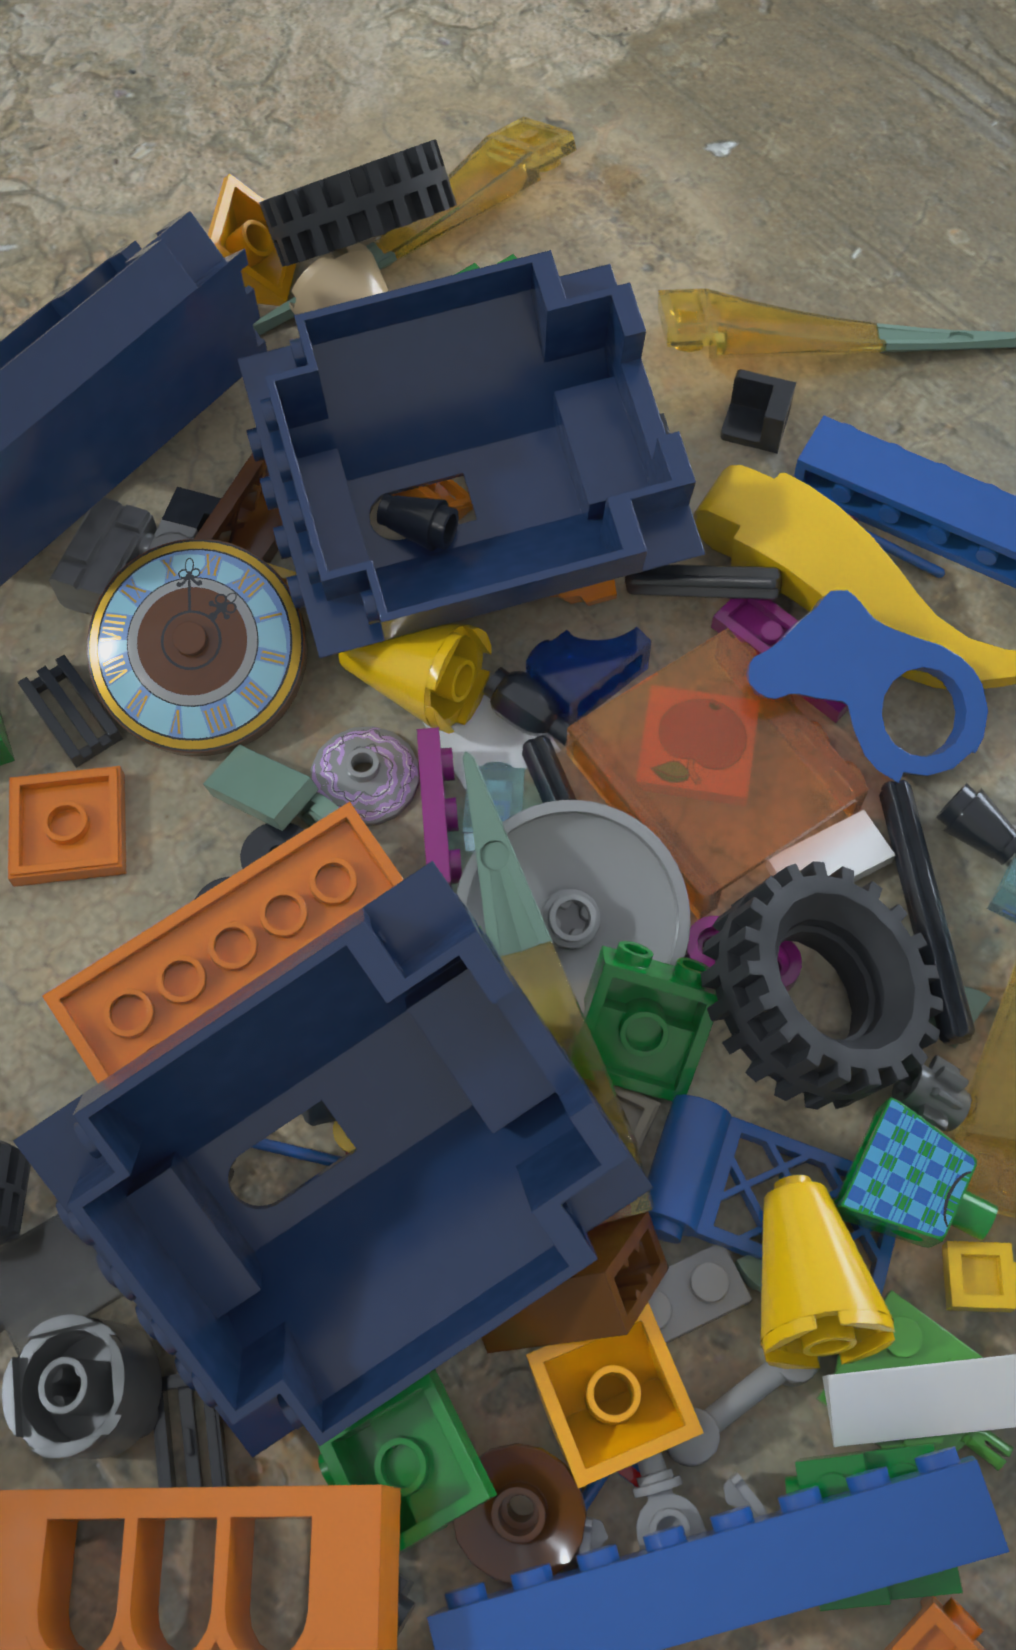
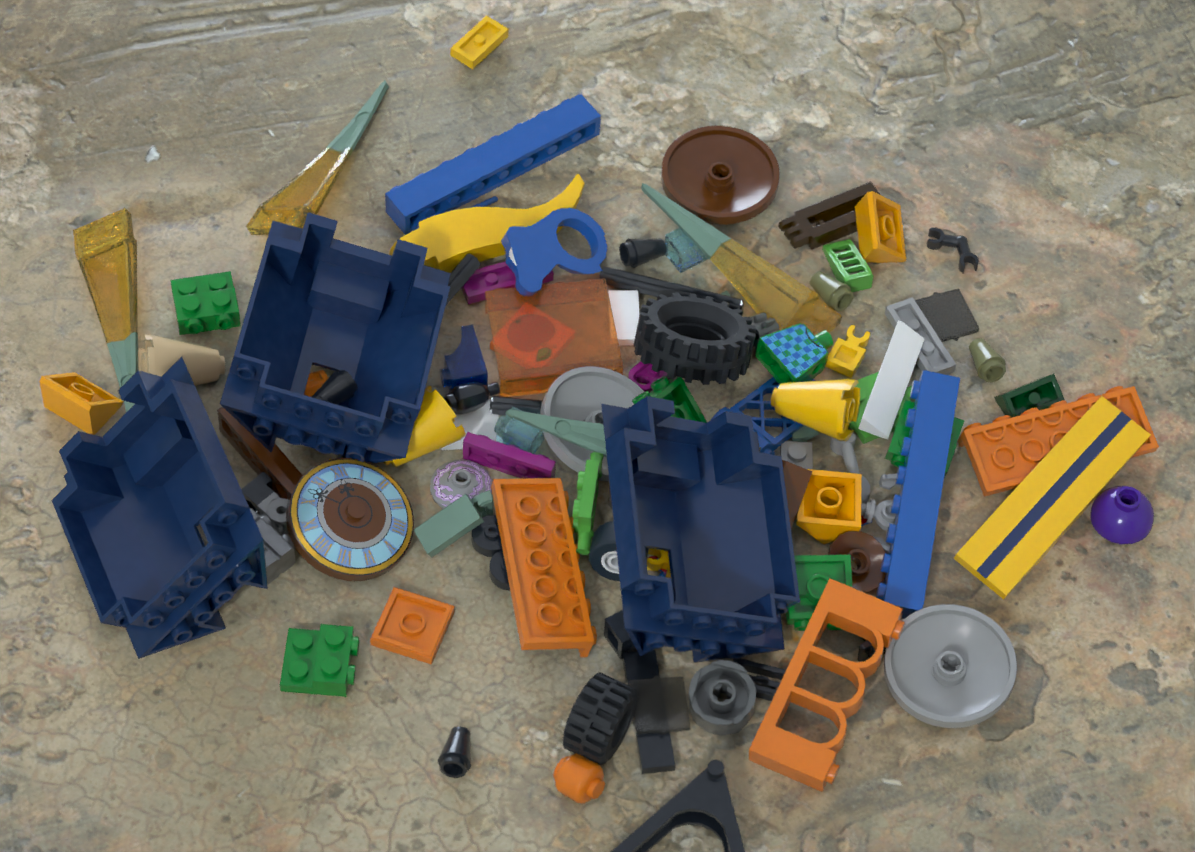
camera: 70 degrees left, 10 degrees down
black tile [18,654,123,768] -> none
black tyre [259,139,457,267] -> none
black panel [720,369,797,454] -> none

